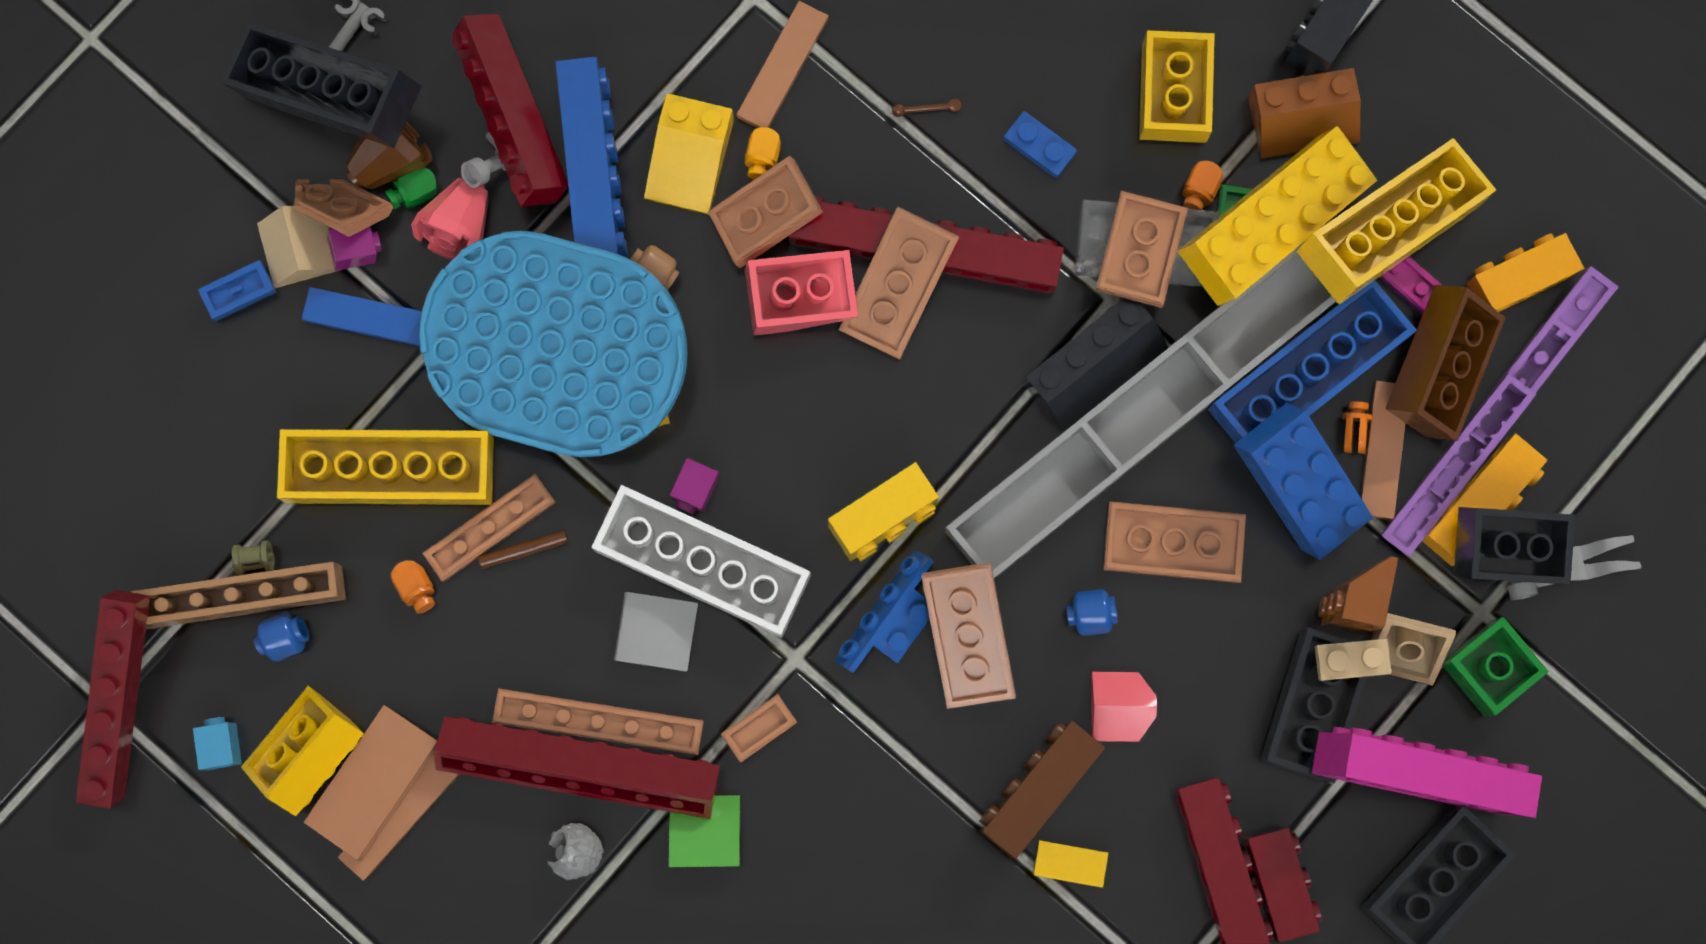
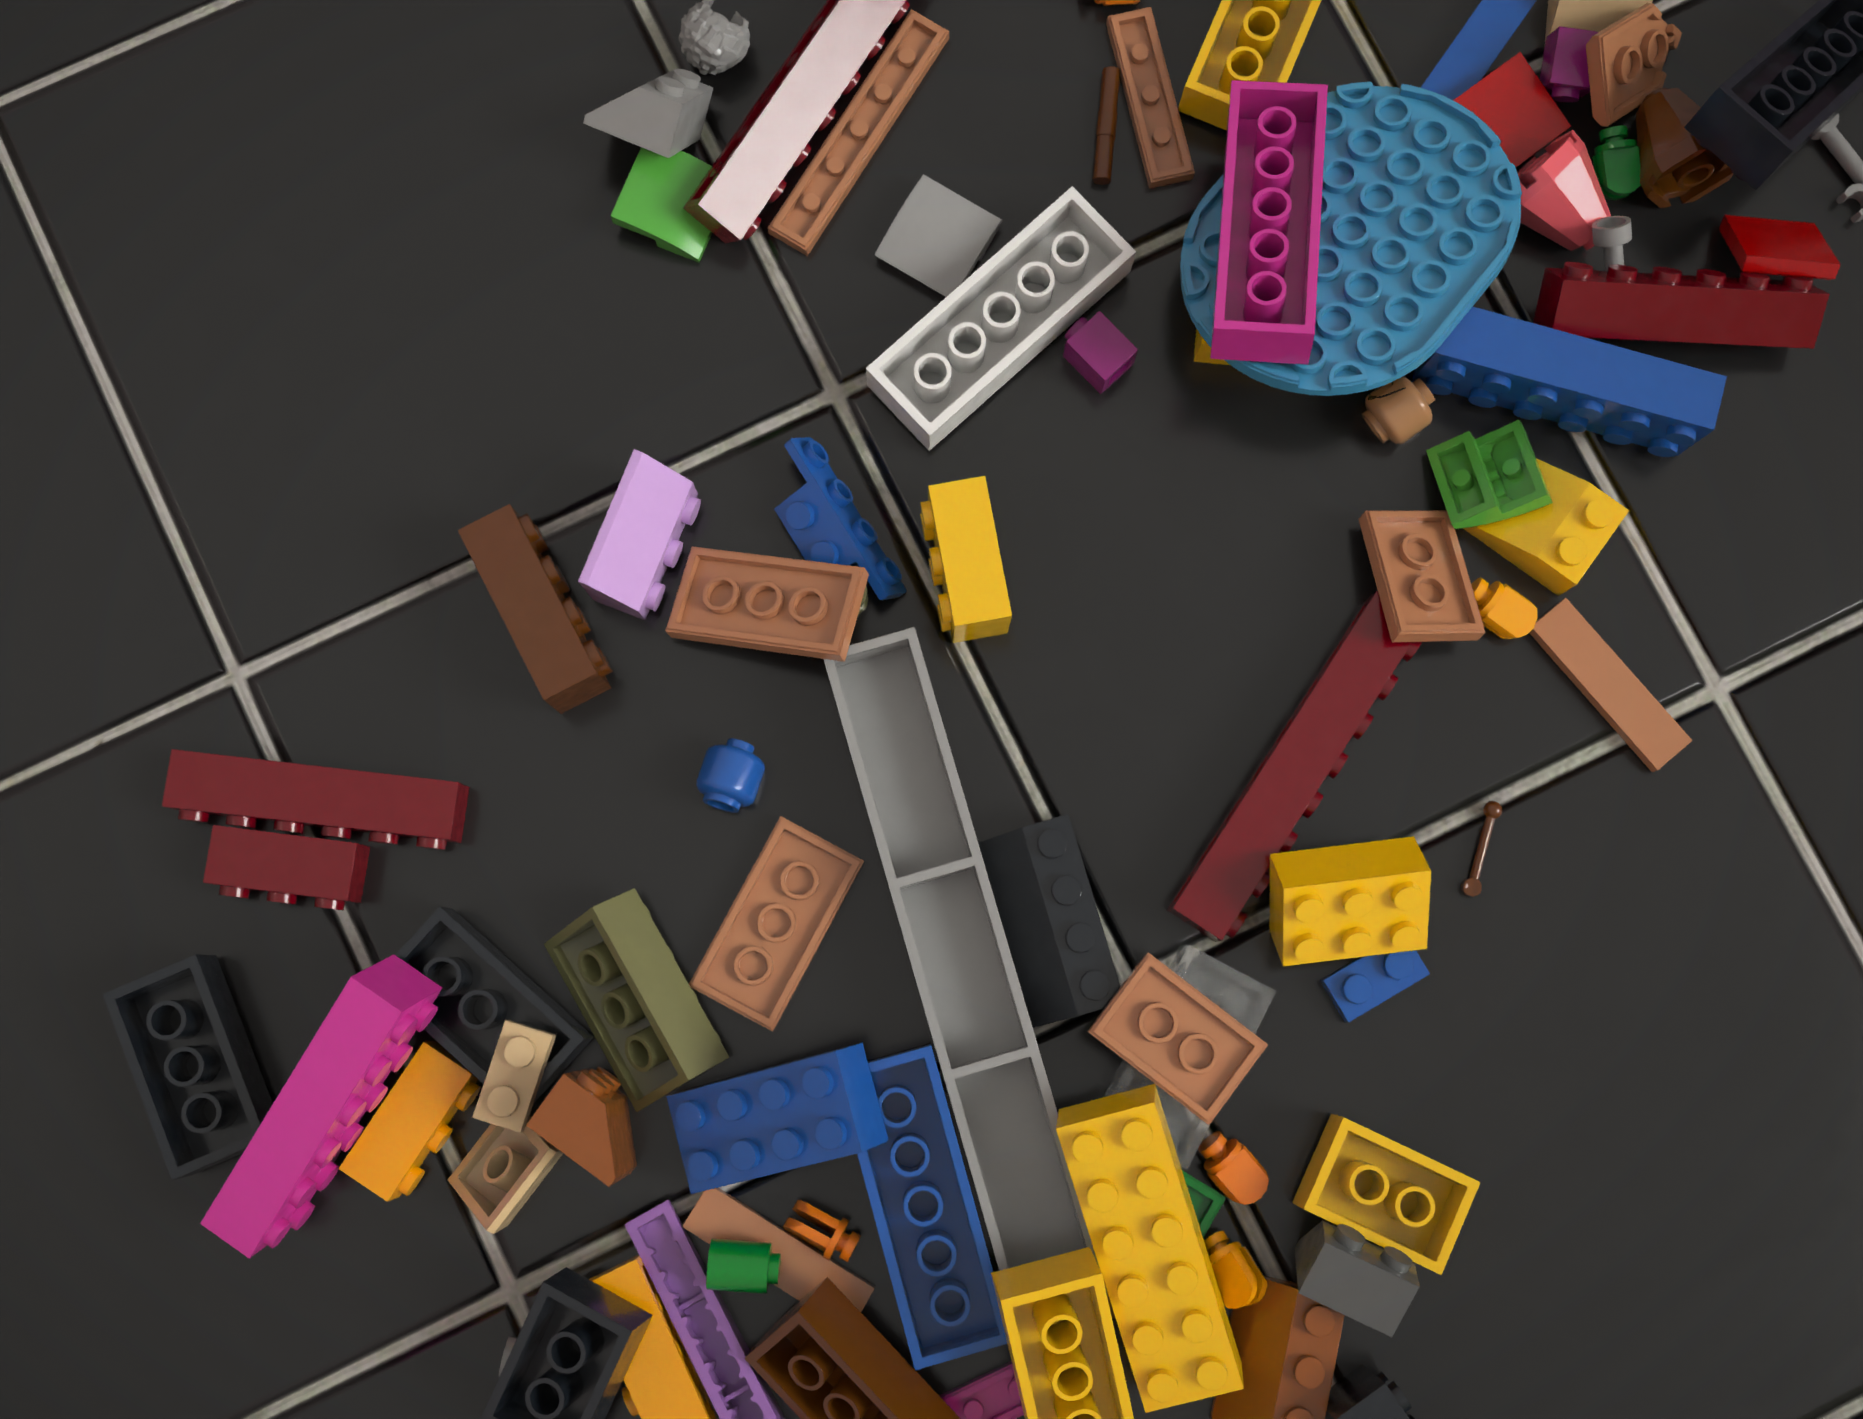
camera: 110 degrees right, 0 degrees up
nougat tile [721,694,798,763] -> none
coral slope [745,250,858,336] -> none
nougat tile [839,207,959,359] -> none
yellow tile [1033,840,1108,888] -> none
coral slope [1091,672,1157,742] -> none
green brick [1442,617,1549,717] -> none
none -> light orange brick [338,1041,481,1202]
none -> olive slope [544,888,730,1112]
none -> lavender slope [578,449,701,620]
none -> light grey slope [583,69,713,158]
none -> green brick [706,1238,781,1294]
none -> light orange arm [1204,1230,1268,1309]
none -> dark pink brick [1210,80,1328,365]
none -> yellow brick [1270,836,1431,967]
none -> dark grey slope [1295,1220,1420,1337]
none -> bright green slope [1426,420,1553,529]
none -> red tile [1453,52,1571,167]
none -> red tile [1719,215,1841,280]

